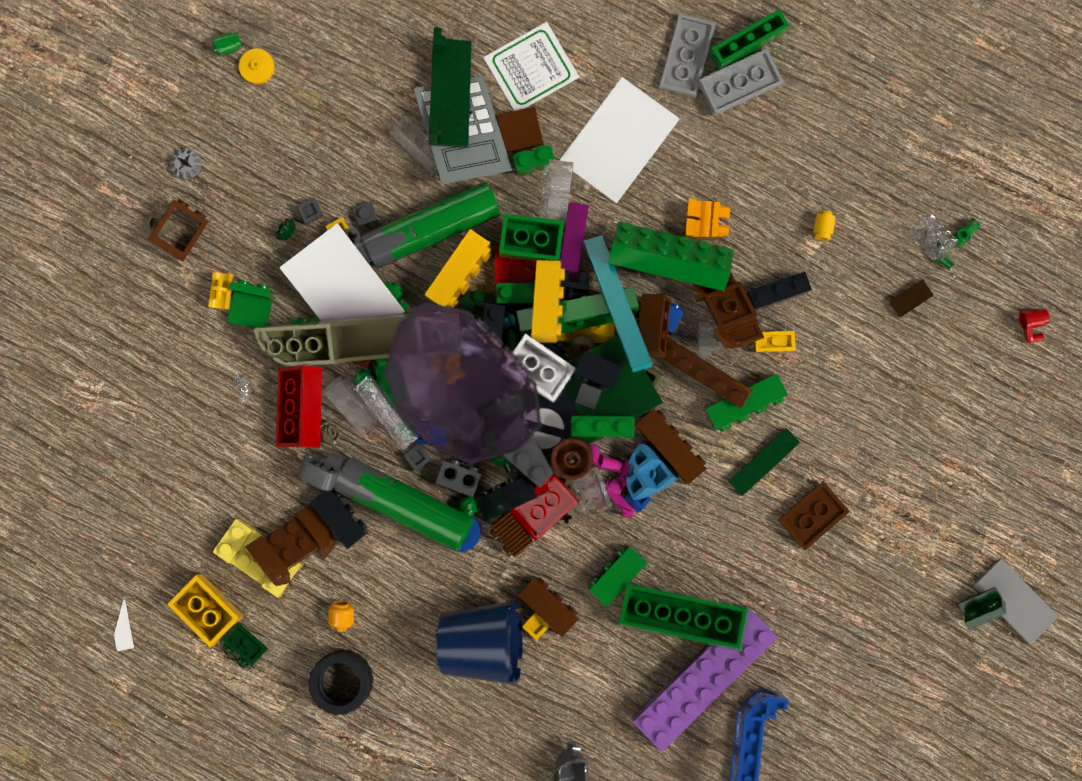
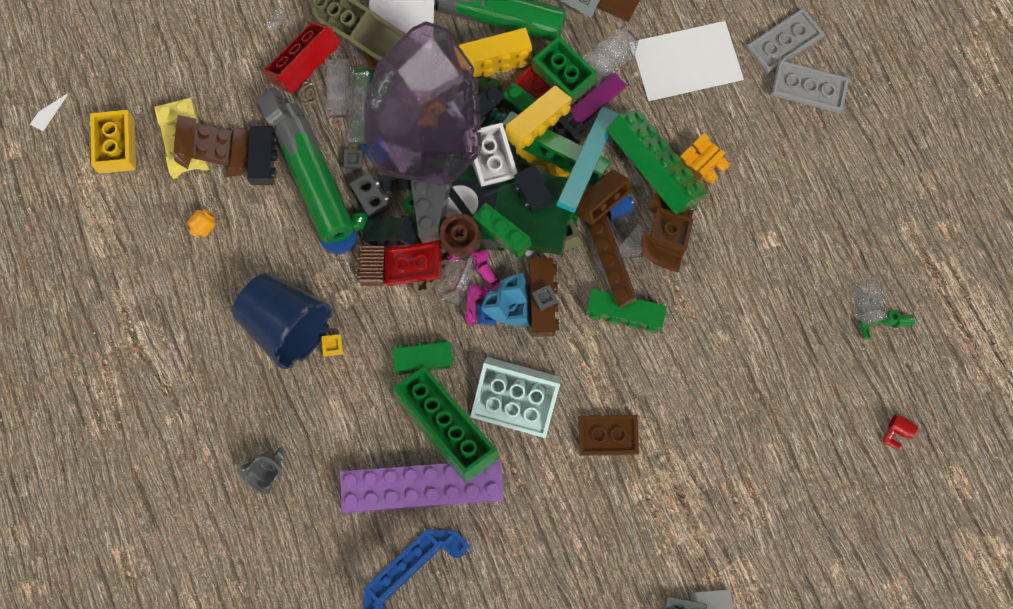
camera: 35 degrees right, 10 degrees down
dark green bracket [220,622,268,670] -> none
black tyre [308,650,374,715] -> none
green brick [513,145,555,176] -> none
reddish brown brick [518,577,579,637] -> none
dark grey slope [576,383,602,410] -> none
green brick [709,9,790,70] -> none
dark green tile [728,428,800,496] -> none
black brick [746,271,812,311] -> none
yellow plate [754,331,796,353] -> none
yellow brick [813,211,836,241] -> none
dark brown tile [889,279,934,318] -> none
none -> light aqua slope [470,357,562,438]
none -> dark grey plate [532,285,558,311]

